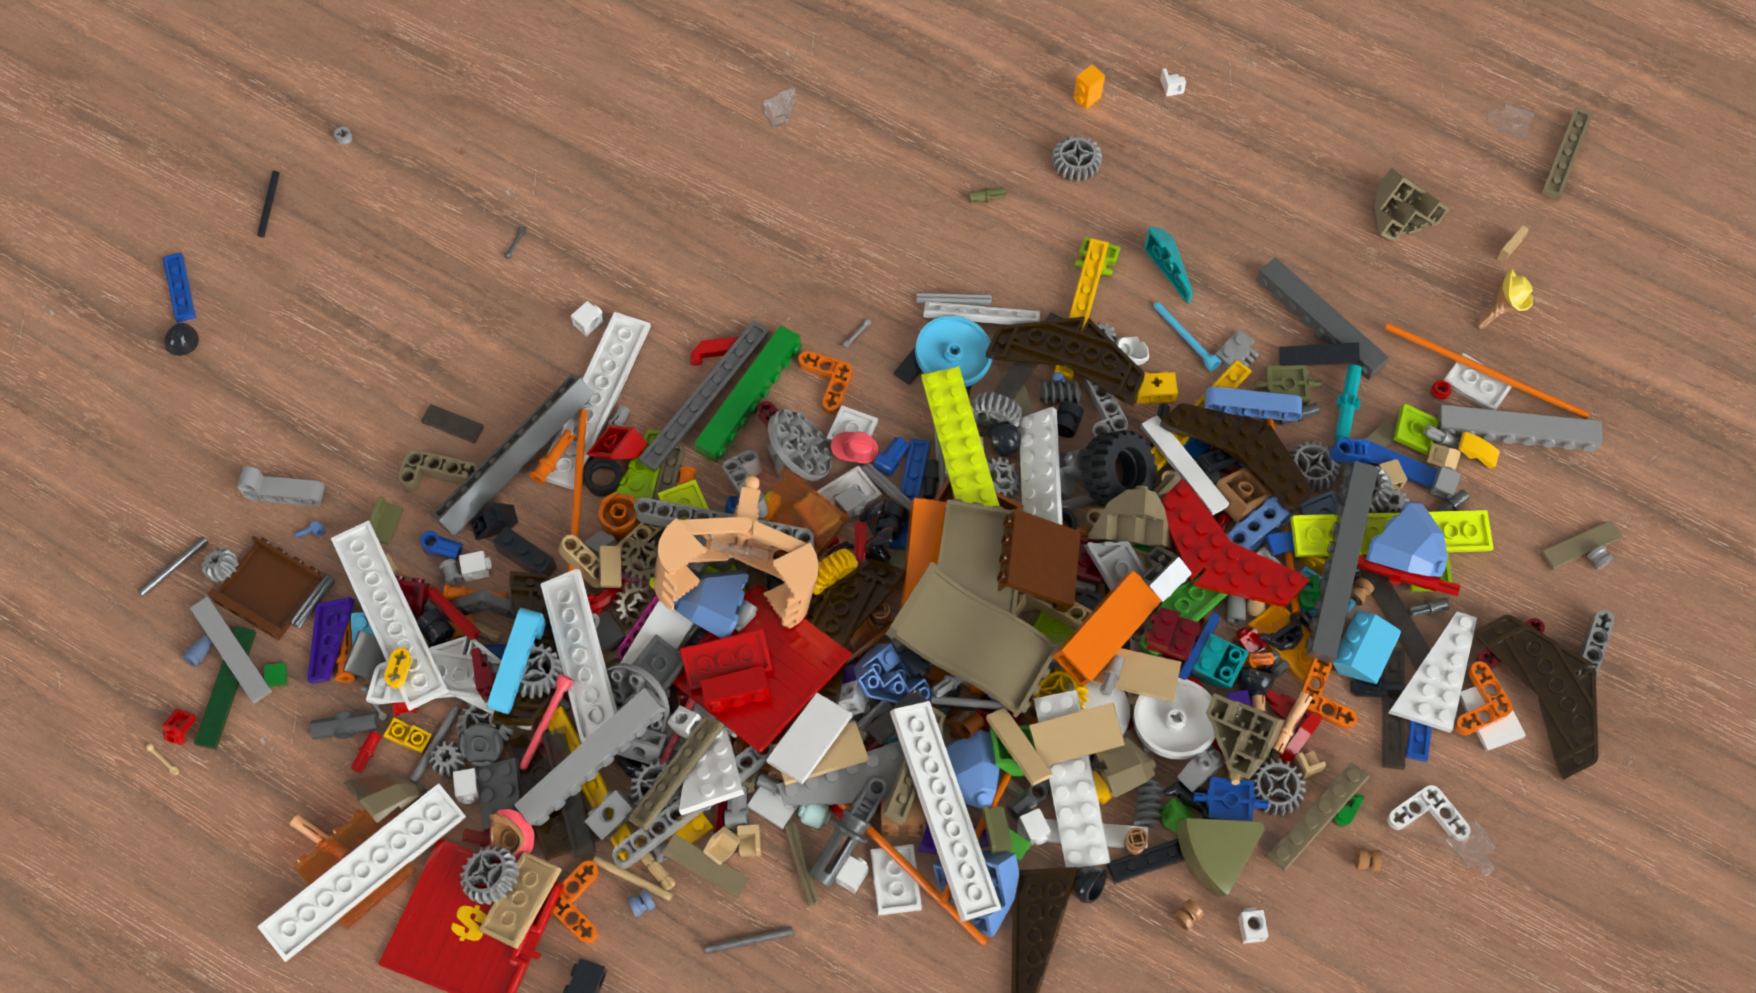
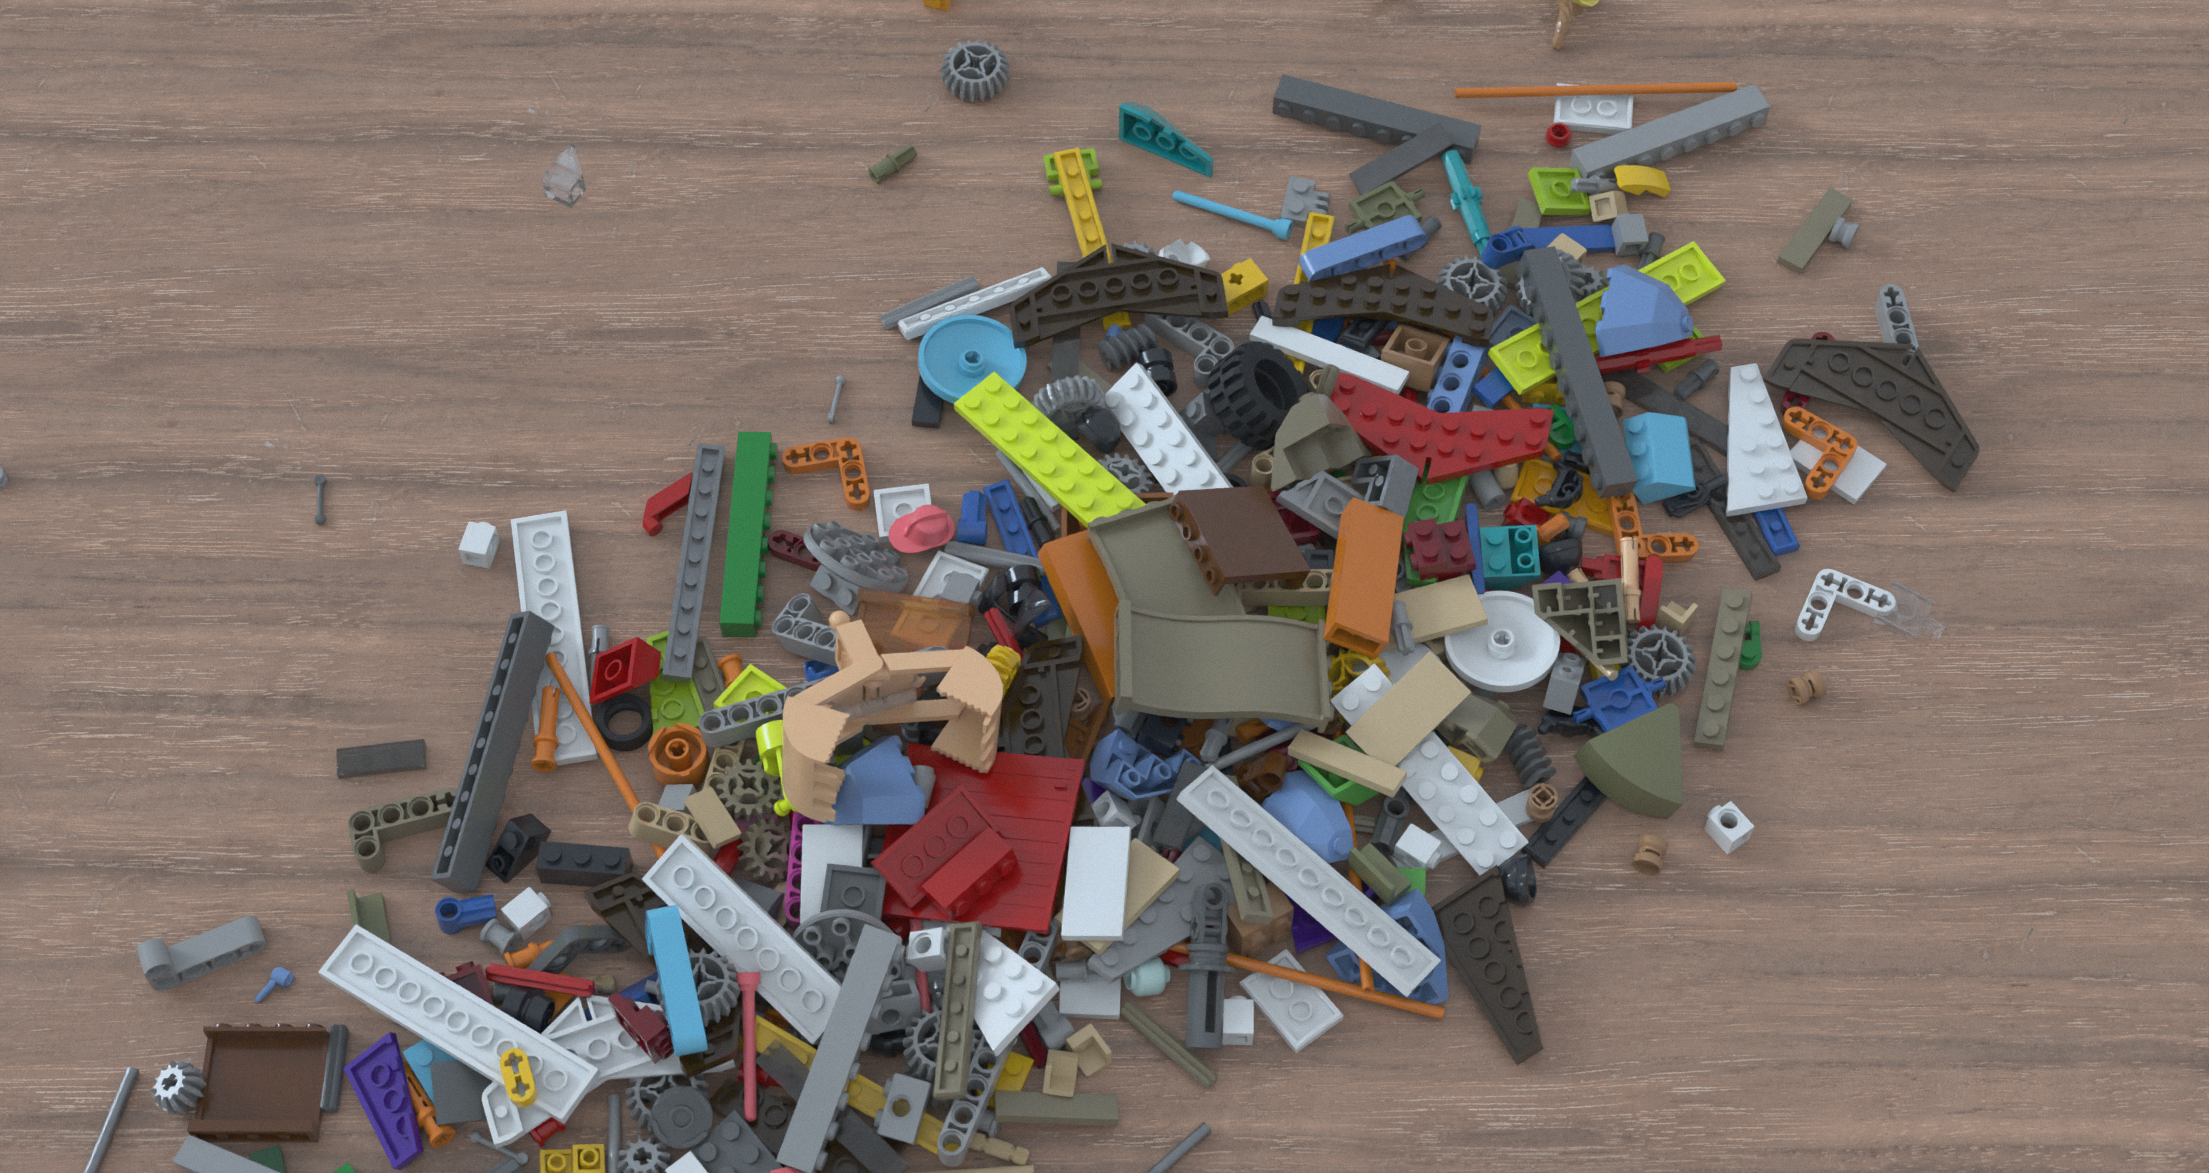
camera: 30 degrees left, 5 degrees down
bright green panel [1158,798,1195,833] -> none

